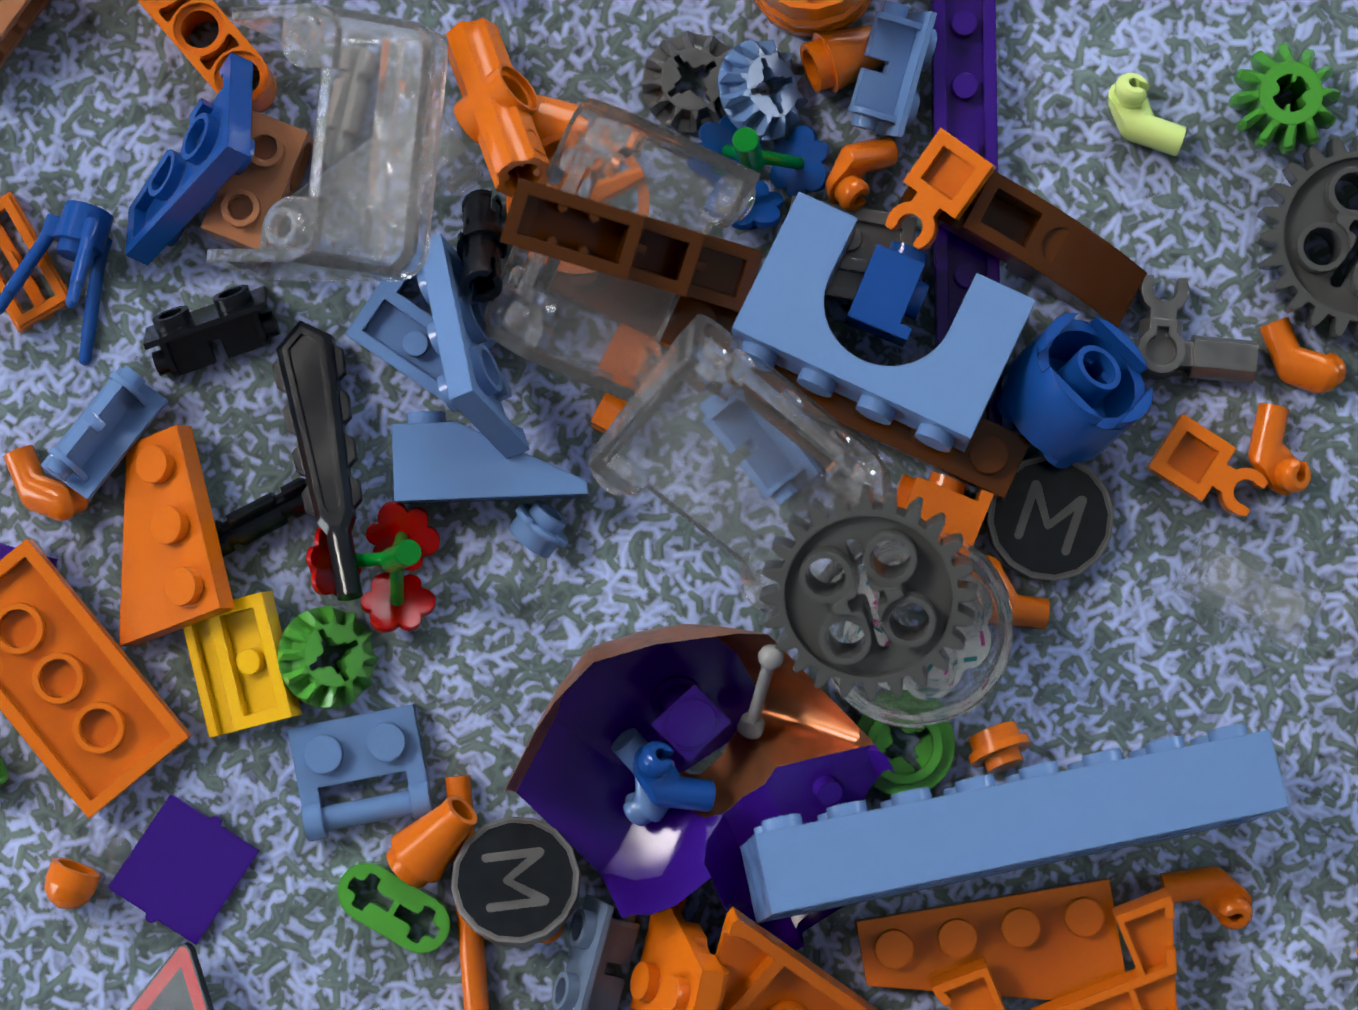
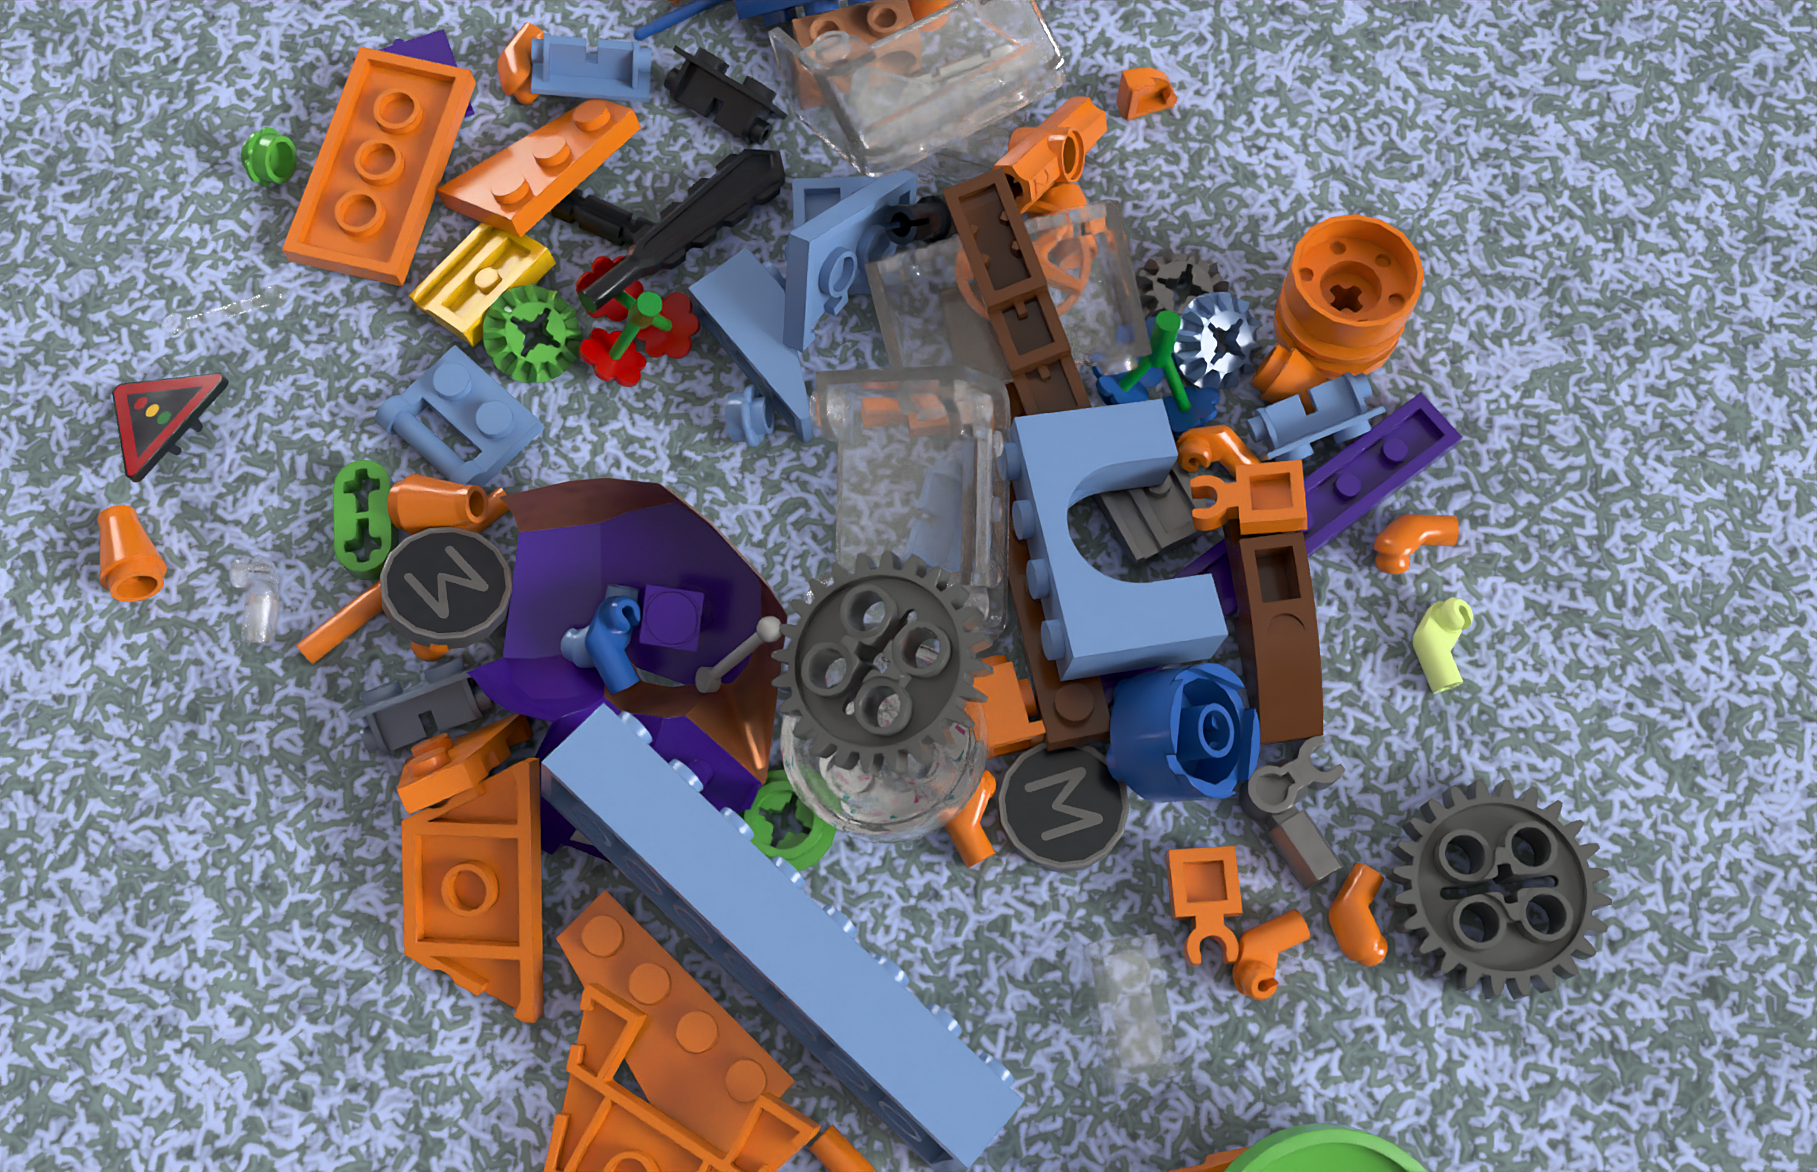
camera: 50 degrees right, 15 degrees down
orange hinge [44,857,101,909] -> none
dark purple piece [107,793,259,945] -> none
blue brick [844,241,930,347] -> none
orange plate [968,721,1031,774] -> none
bright green gear [1229,44,1341,154] -> none
none -> orange arm [1373,514,1459,574]

